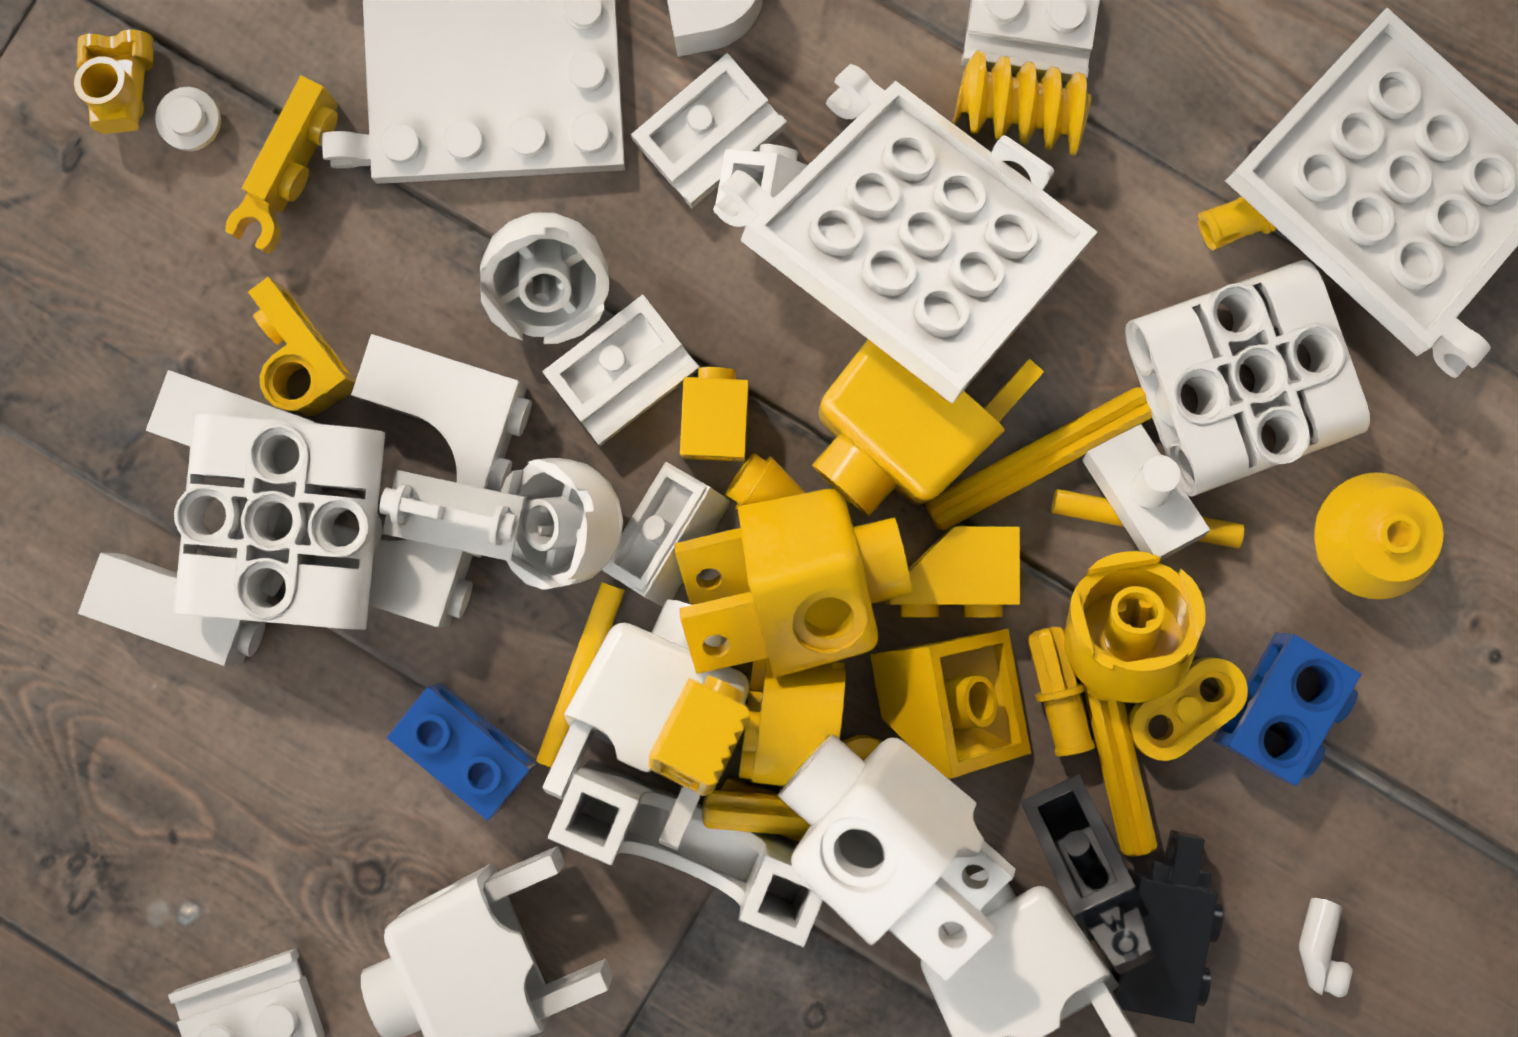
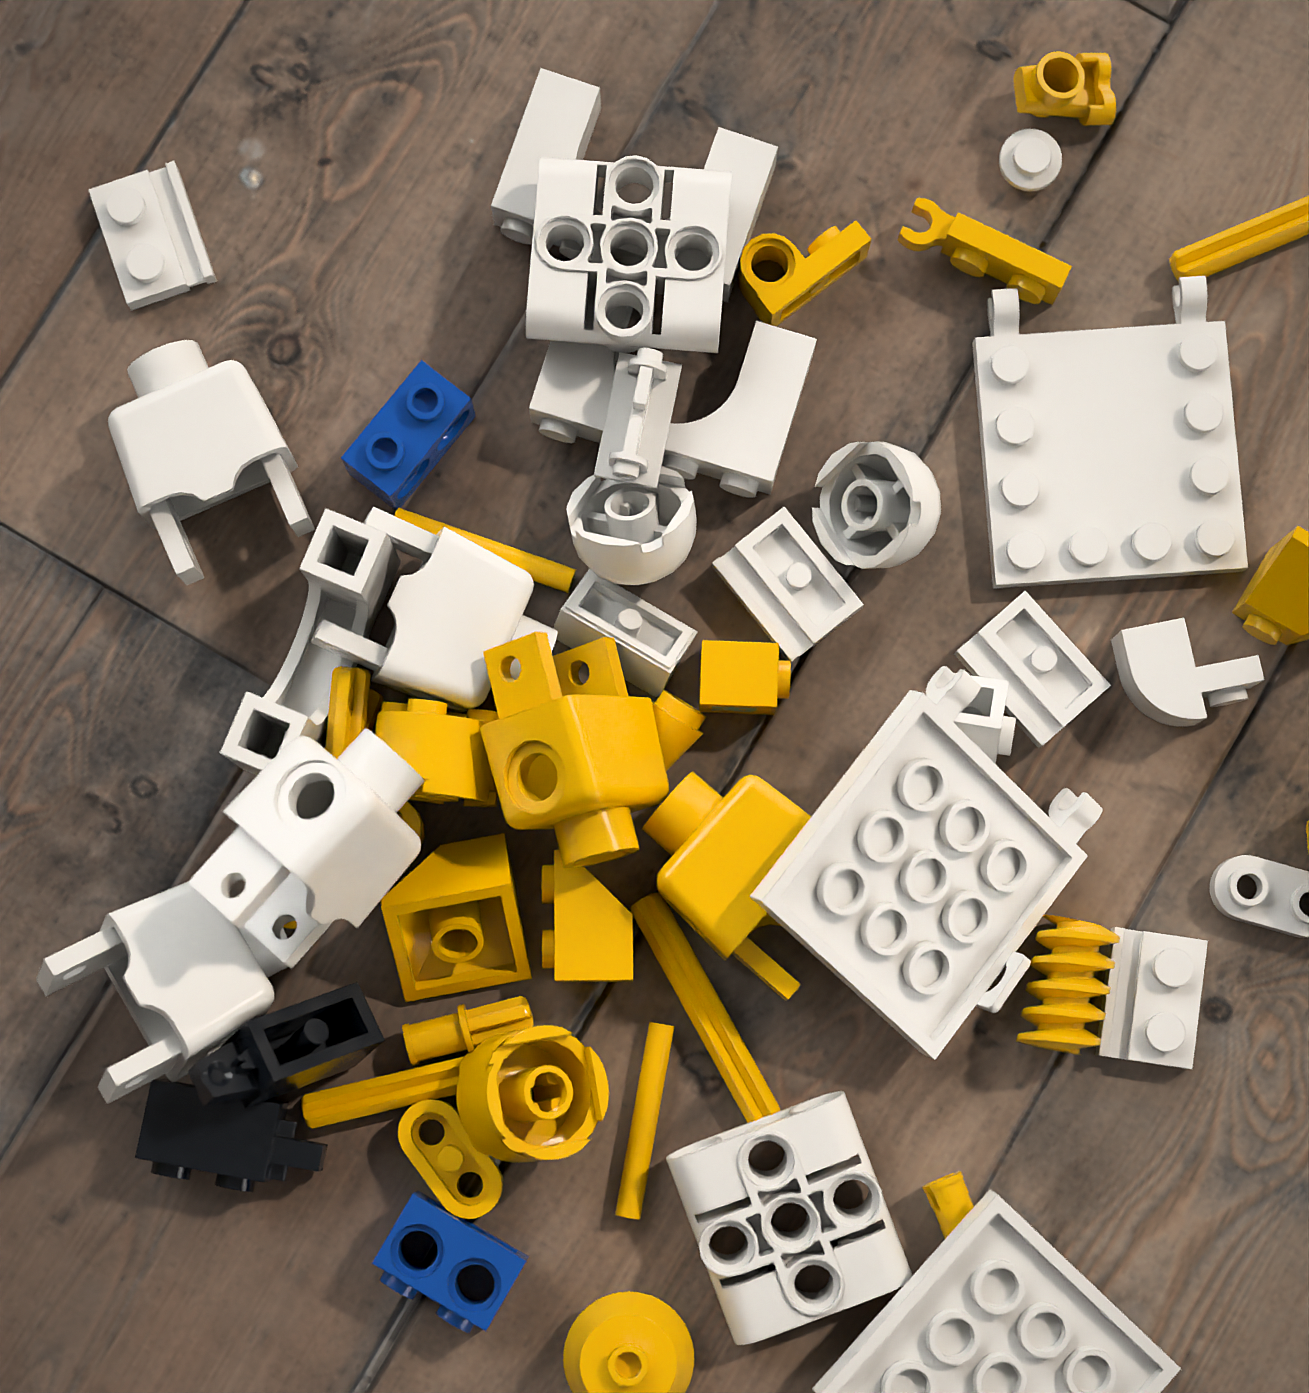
camera: 85 degrees right, 5 degrees down
yellow brick [648,676,750,796] -> none
white tile [1082,424,1210,560] -> none
white arm [1299,898,1353,997] -> none

